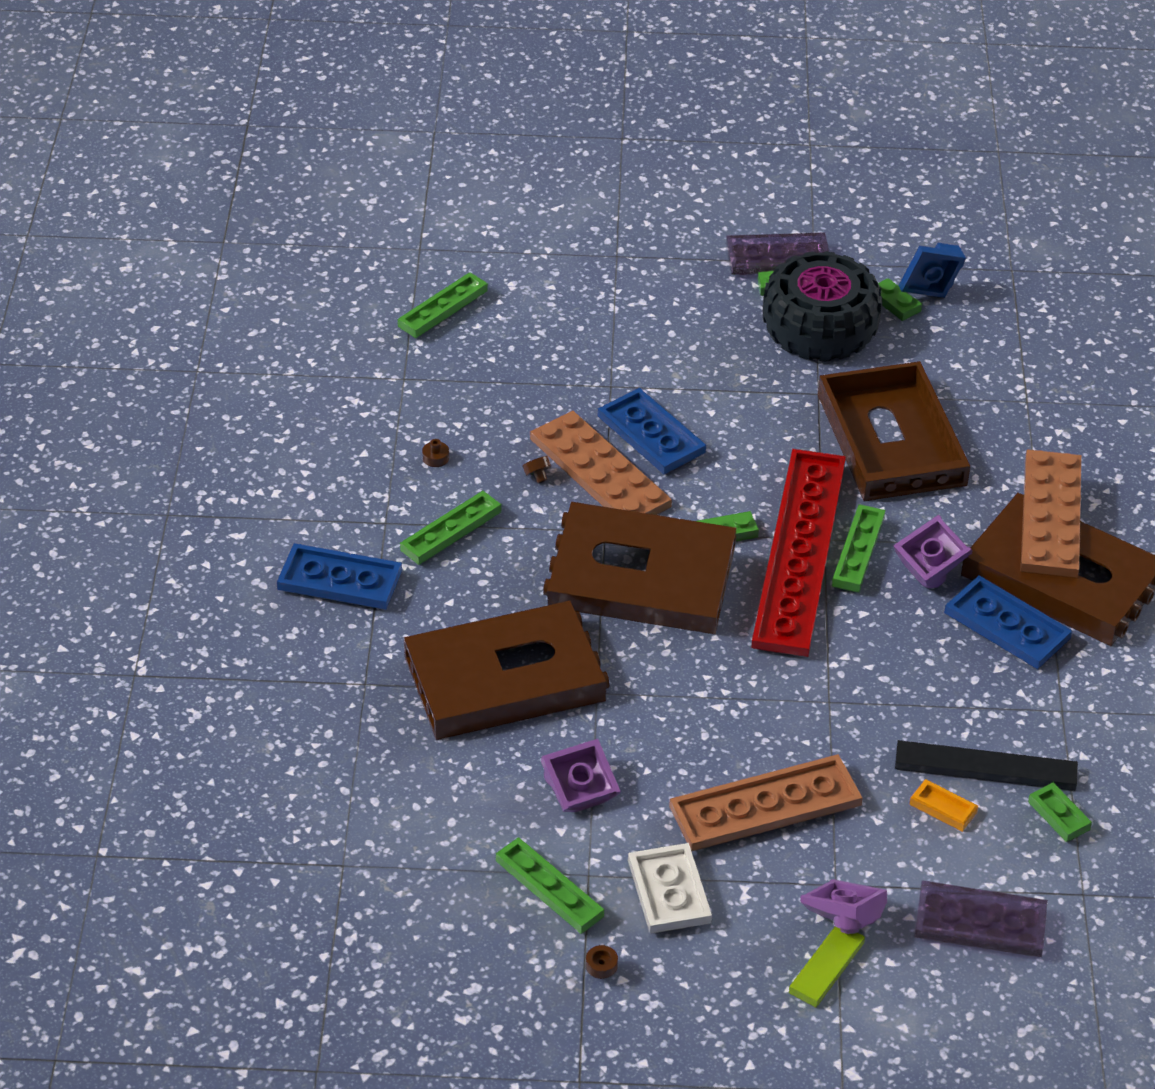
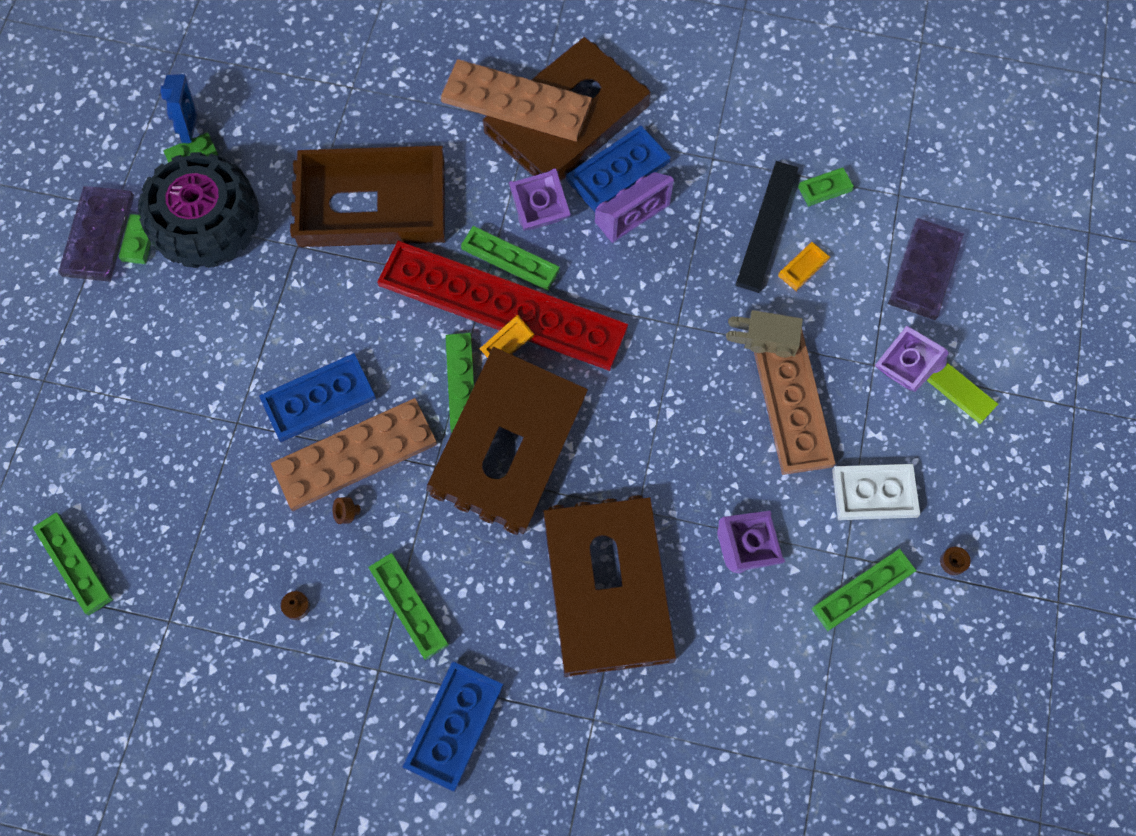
camera: 80 degrees left, 25 degrees up
none -> light orange tile [479,315,535,358]
none -> medium lavender slope [595,172,674,243]
none -> dark tan hinge [726,310,803,357]

